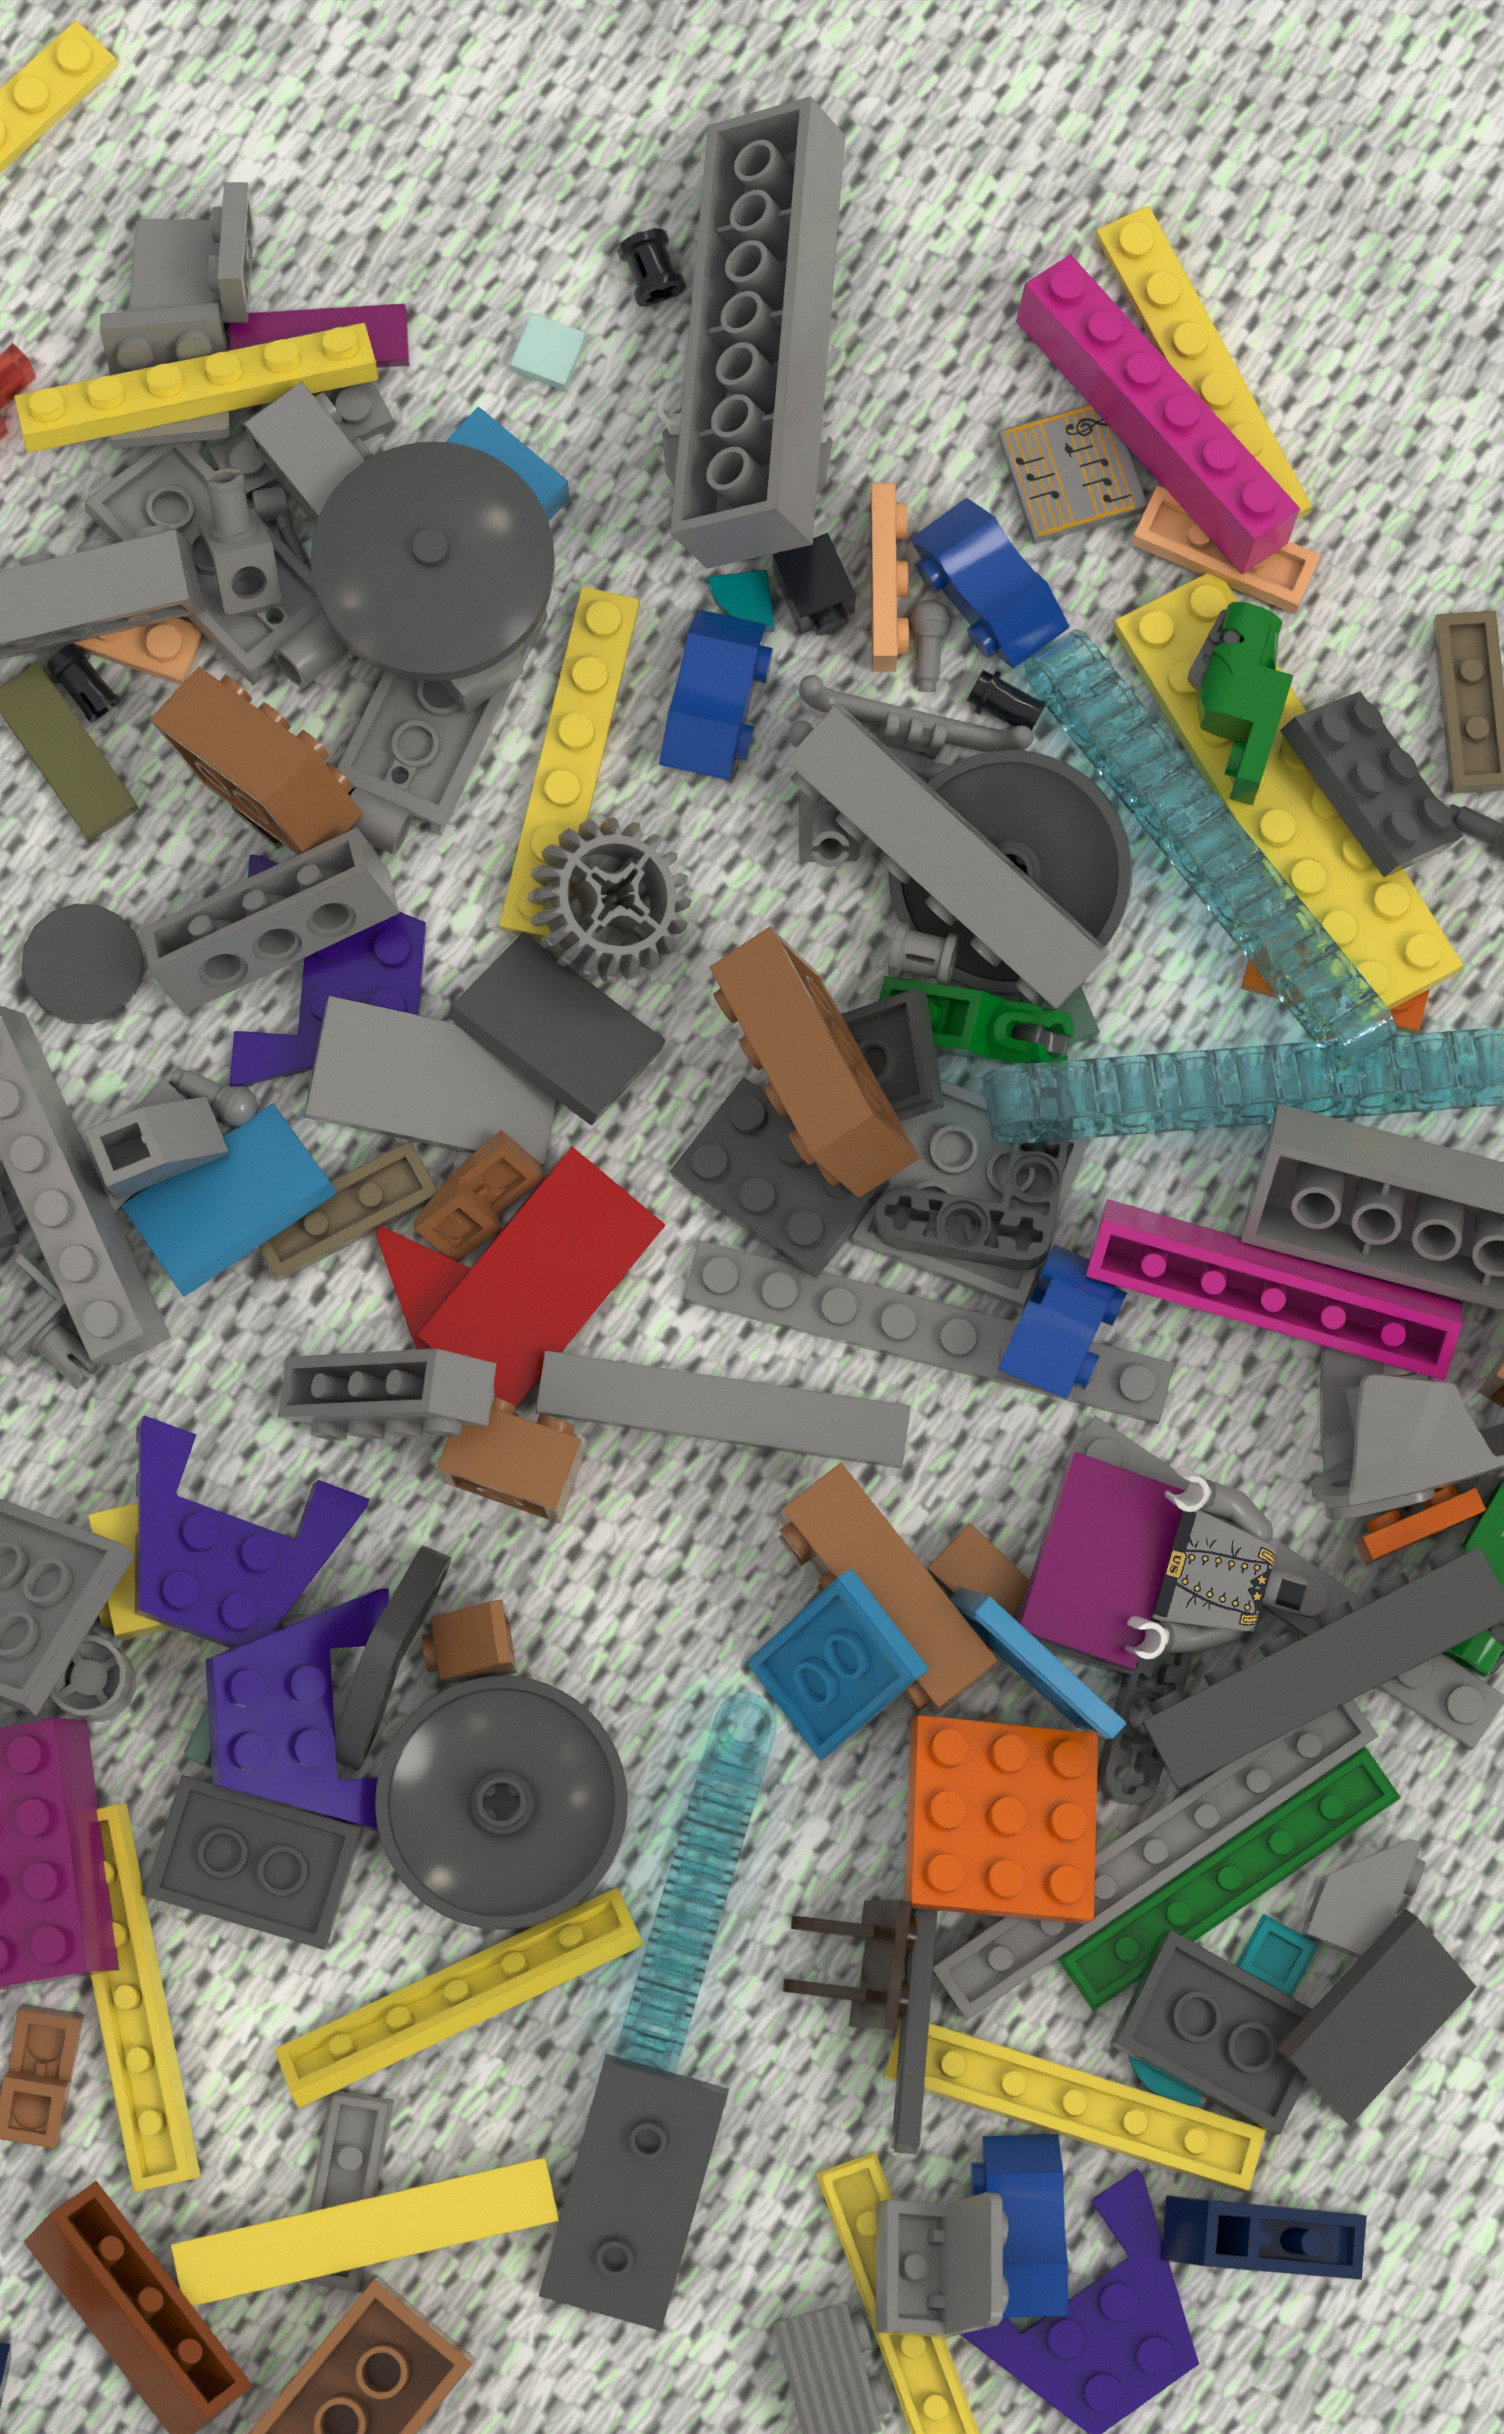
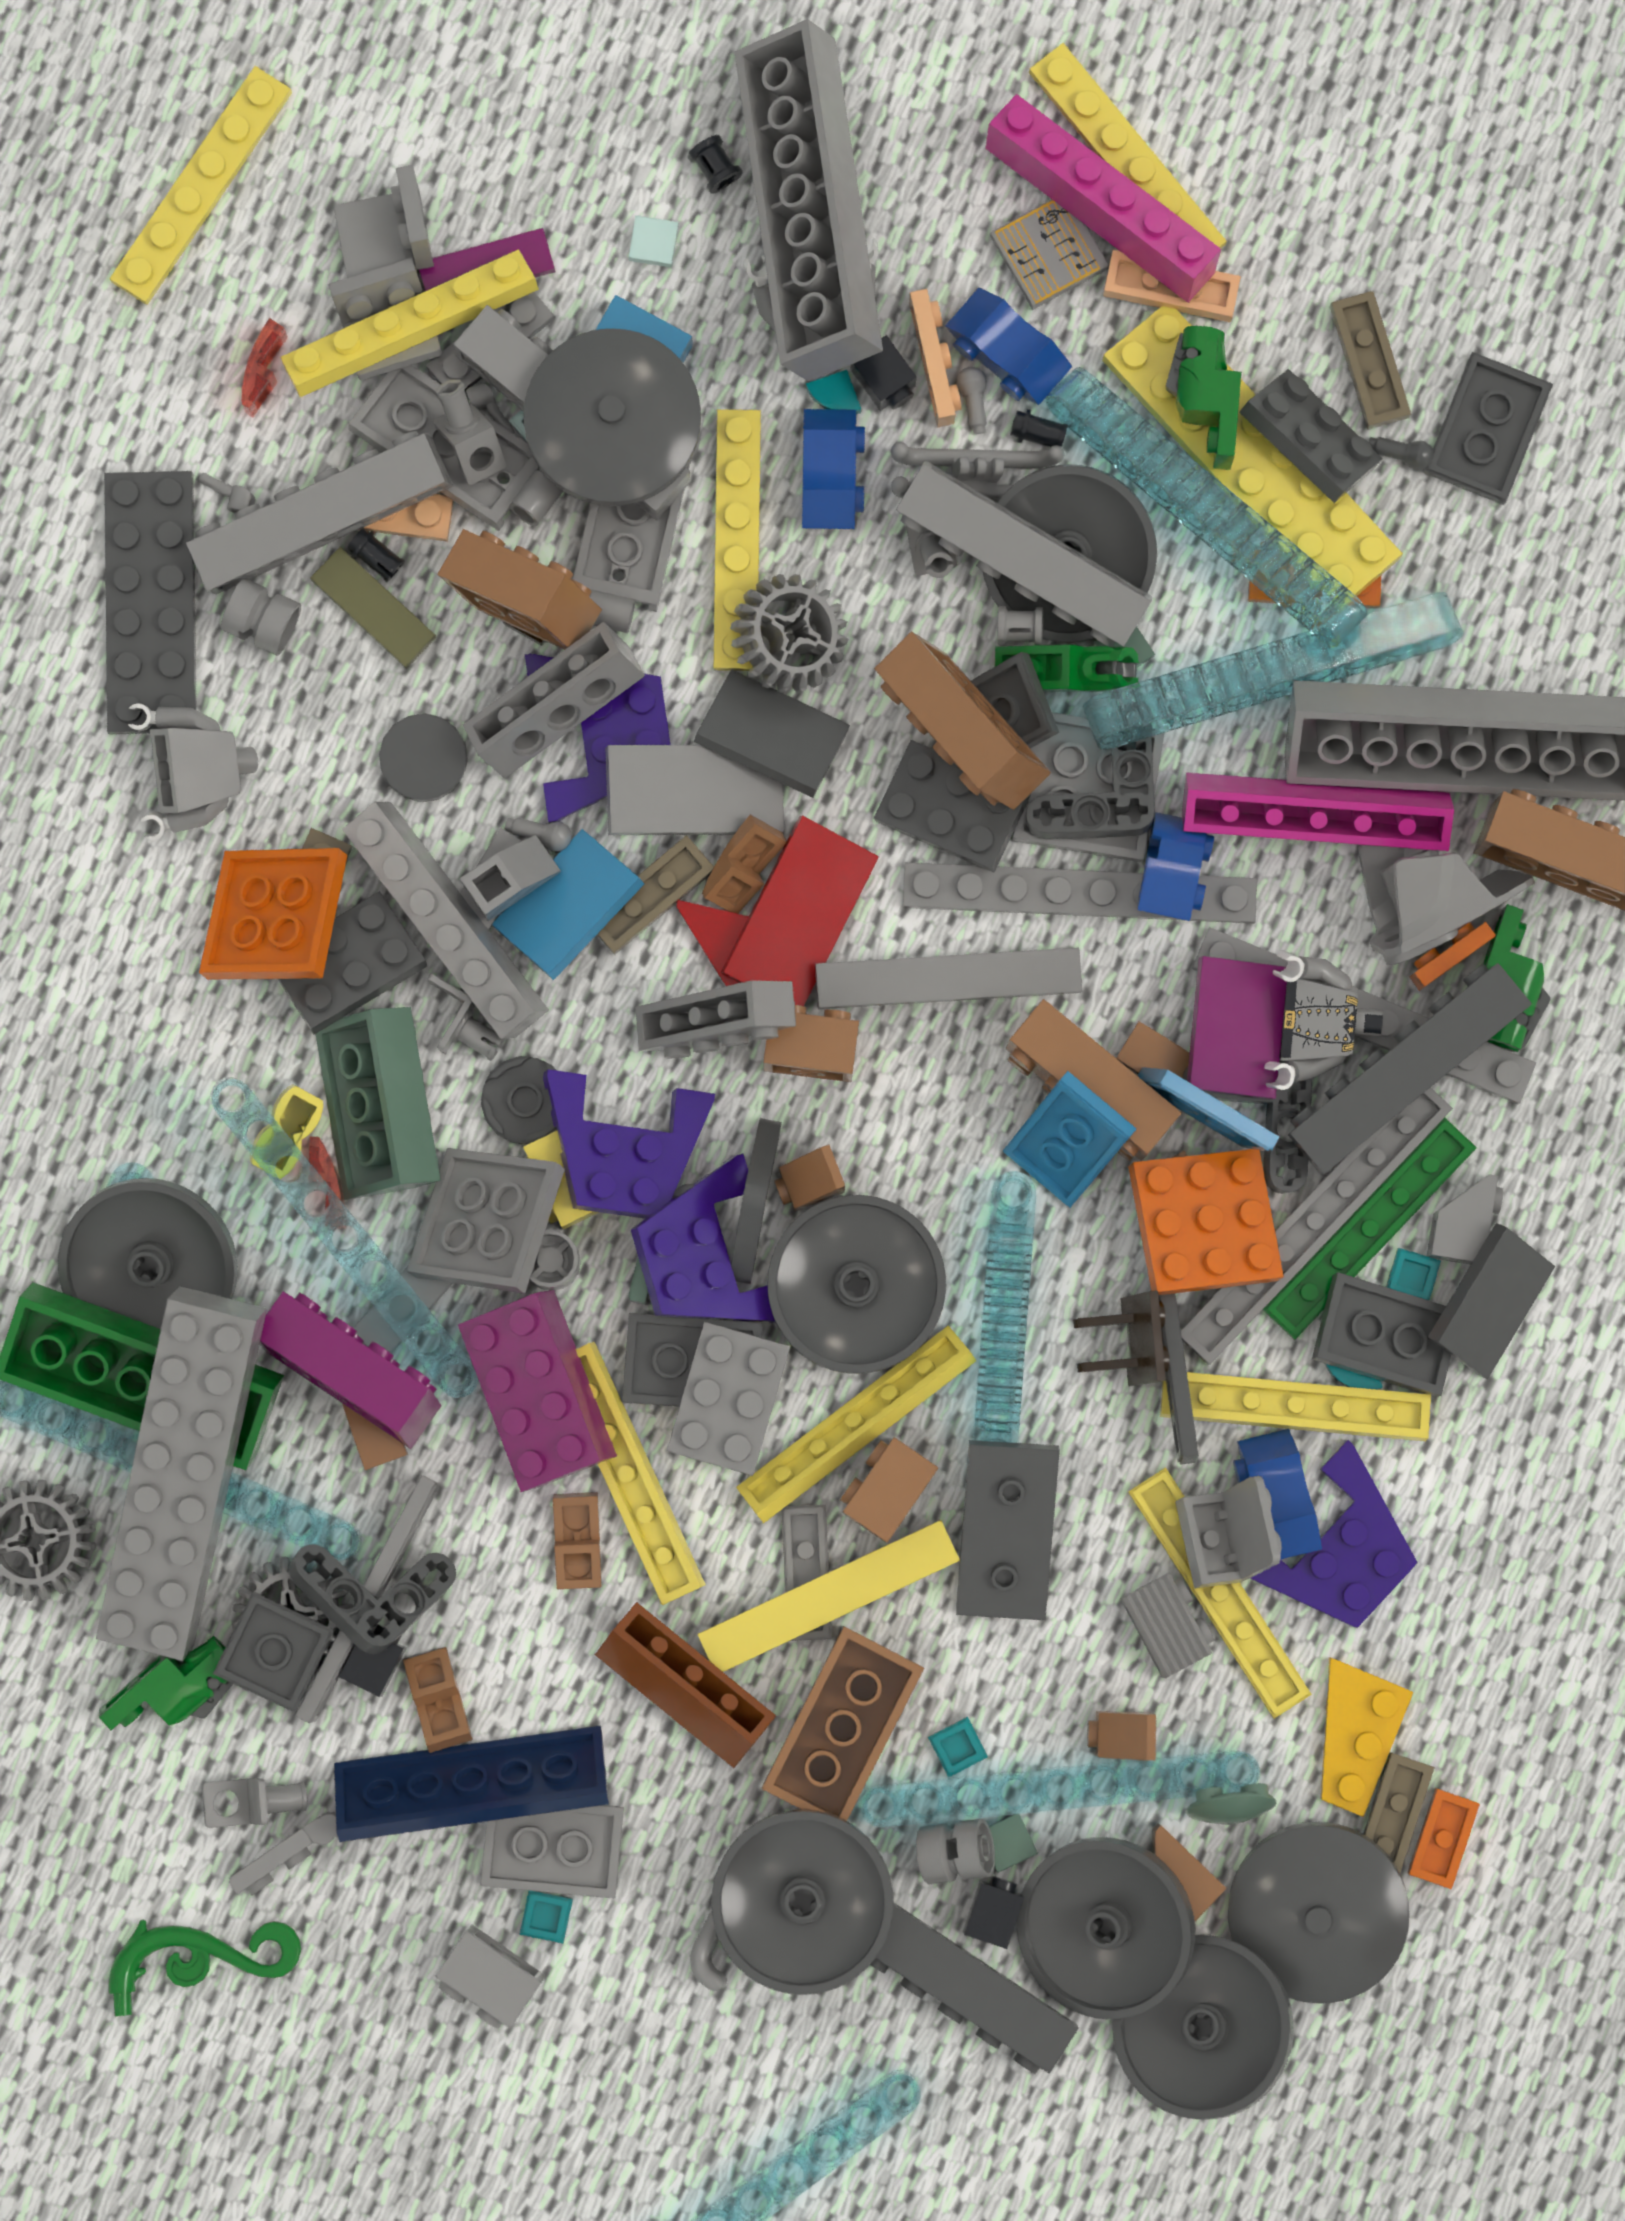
camera: 15 degrees left, 5 degrees up
dark blue slope [1161,2195,1367,2280] -> none
none -> dark grey tile [481,1056,557,1144]
none -> light grey plate [667,1322,790,1476]
none -> medium nougat brick [840,1437,939,1543]

